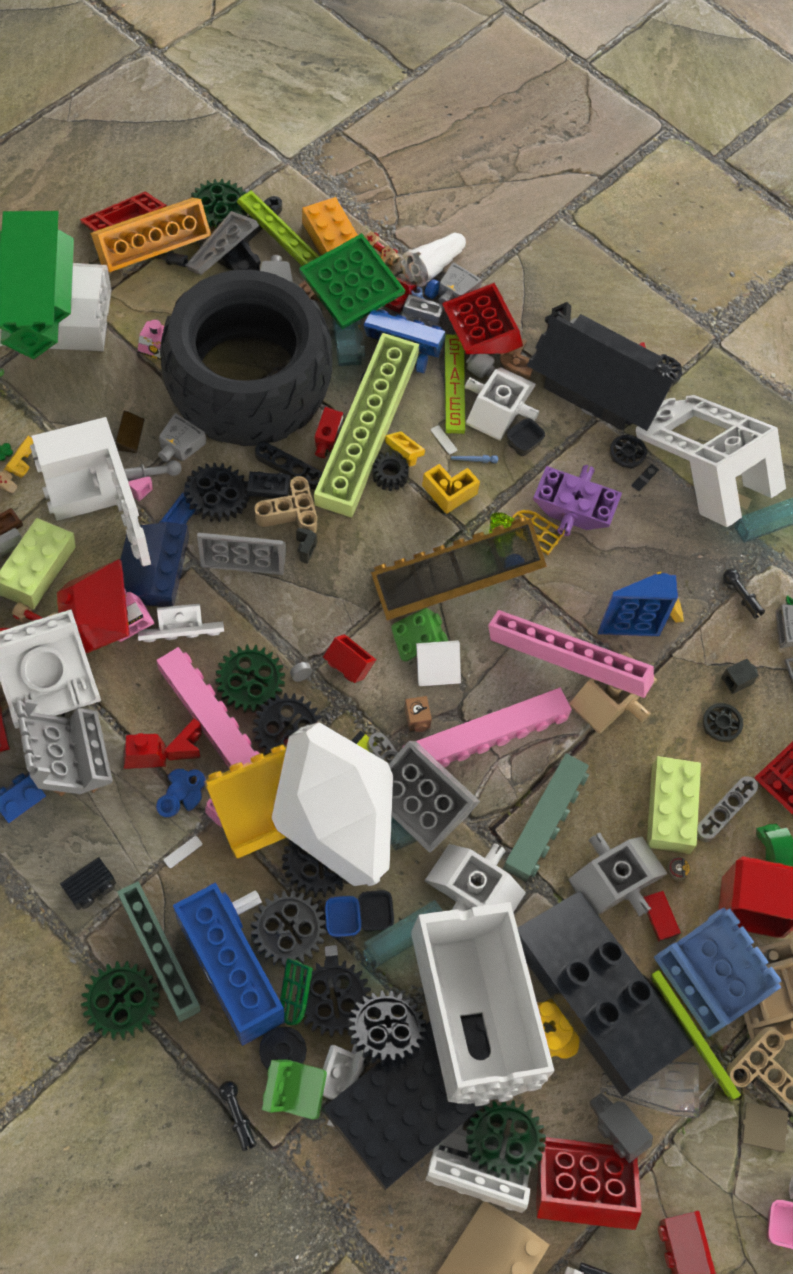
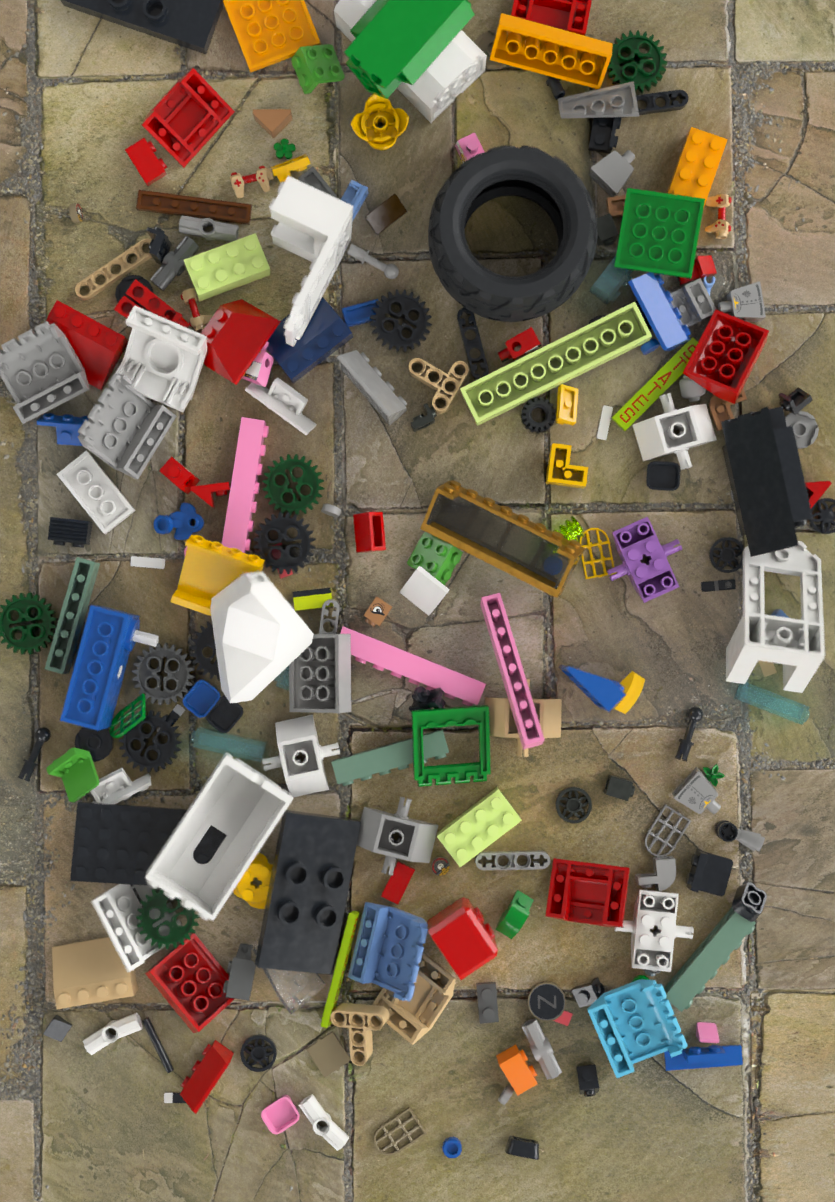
camera: 50 degrees right, 25 degrees up
bright pink slope [128,476,153,501] -> none
light grey torso [158,413,206,462] -> none
lime tile [237,190,320,266] -> none
black bracket [247,471,290,498] -> none
black gear [348,991,427,1066] -> none
white cone [401,233,466,287] -> none
blue tile [425,279,440,299] -> none
medium blue piece [451,455,498,463] -> none
none -> white plate [57,450,136,534]
none -> black wheel [240,1034,277,1072]
none -> yellow brick [351,94,409,150]
none -> black hips [409,686,446,711]
none -> green hinge [411,705,491,787]

